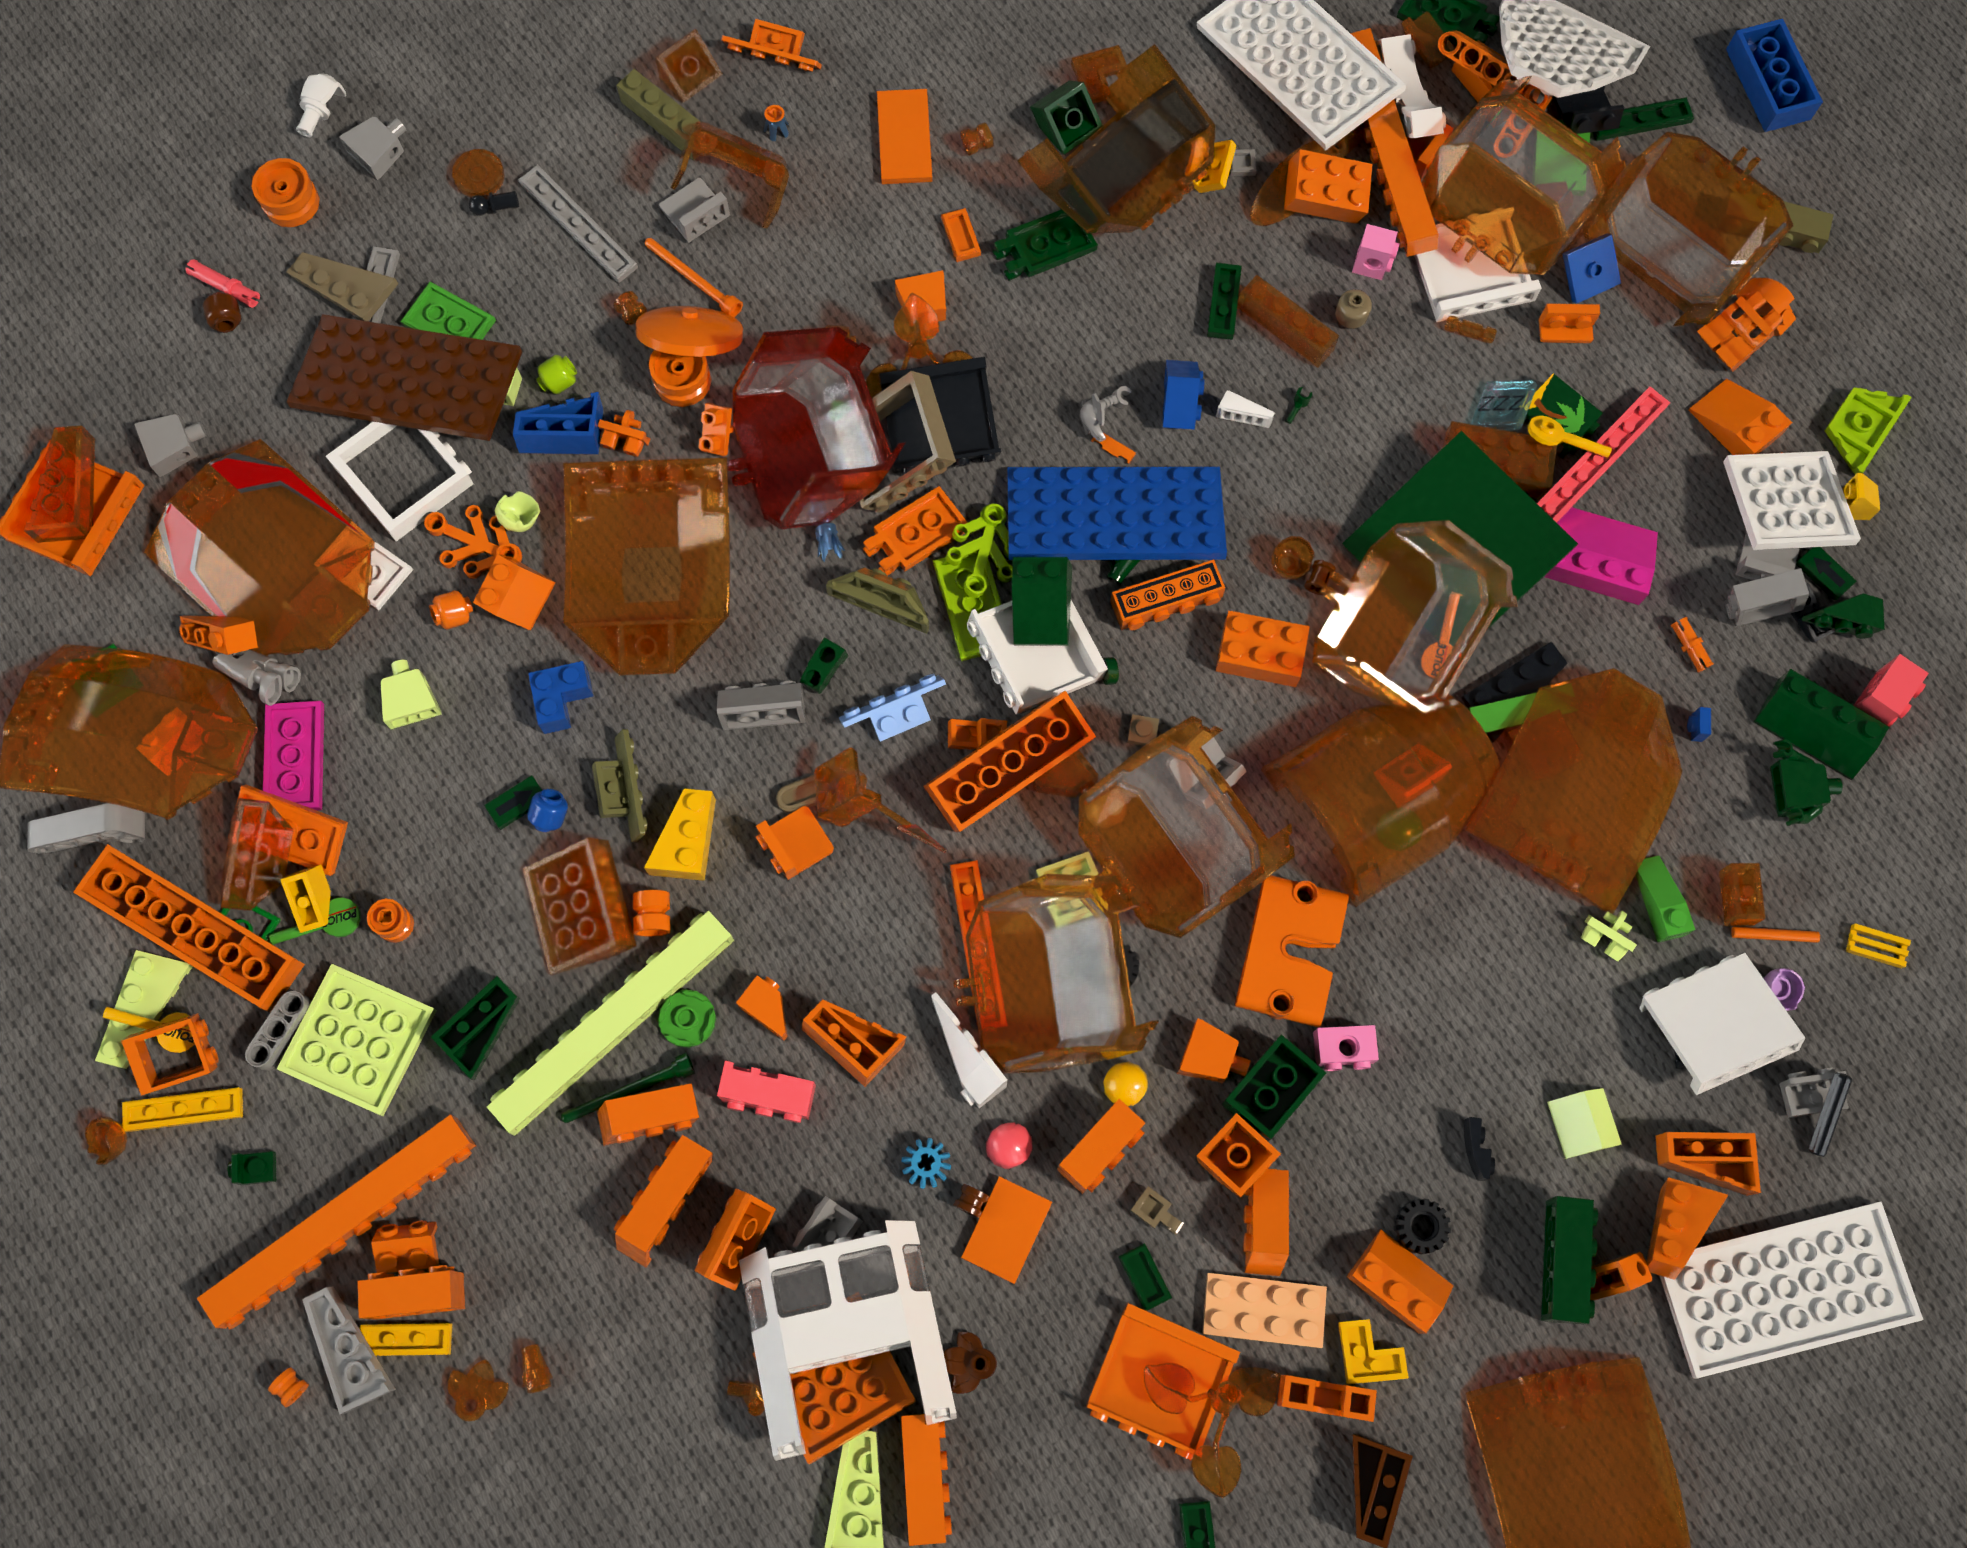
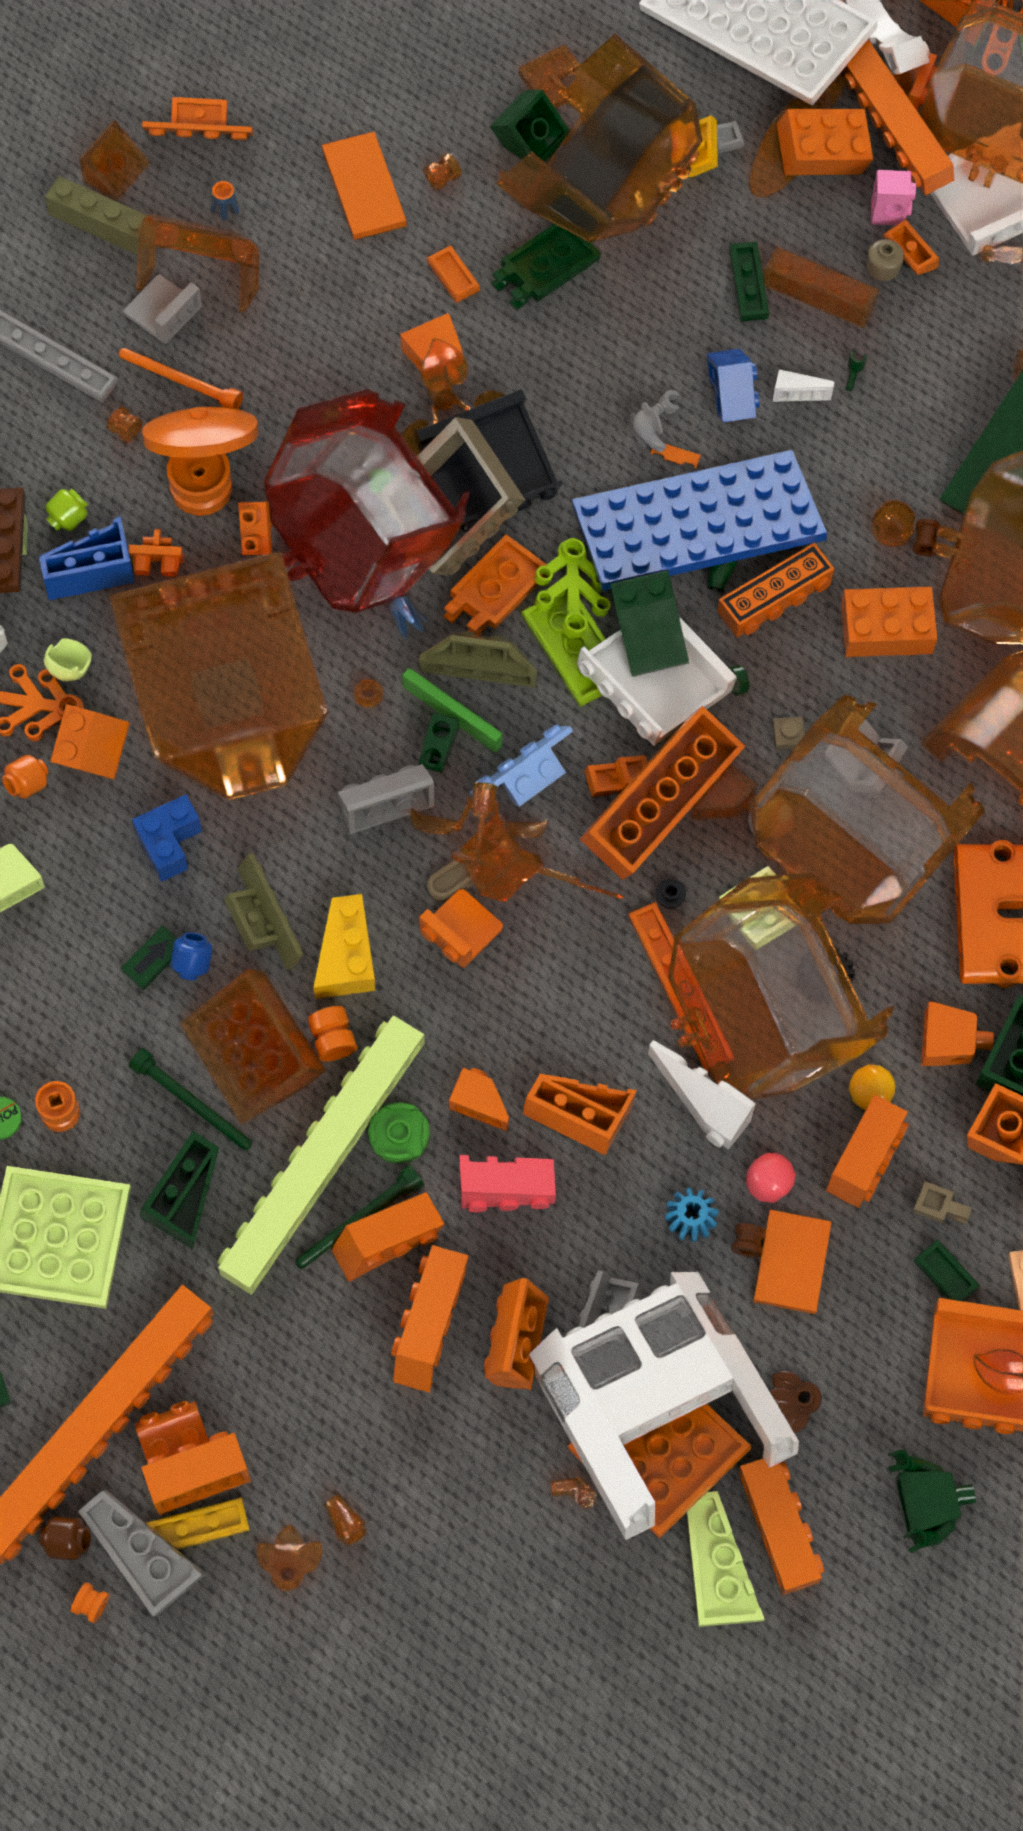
camera: 15 degrees left, 5 degrees down
none -> reddish brown head [39,1517,91,1560]
none -> dark green piece [128,1048,252,1150]
none -> clear orange plate [354,679,383,708]
none -> bright green tile [402,668,502,753]
none -> clear orange plant [410,782,549,868]
none -> black plate [656,879,686,909]
none -> orange slope [883,219,940,275]
none -> dark green torso [888,1450,976,1553]

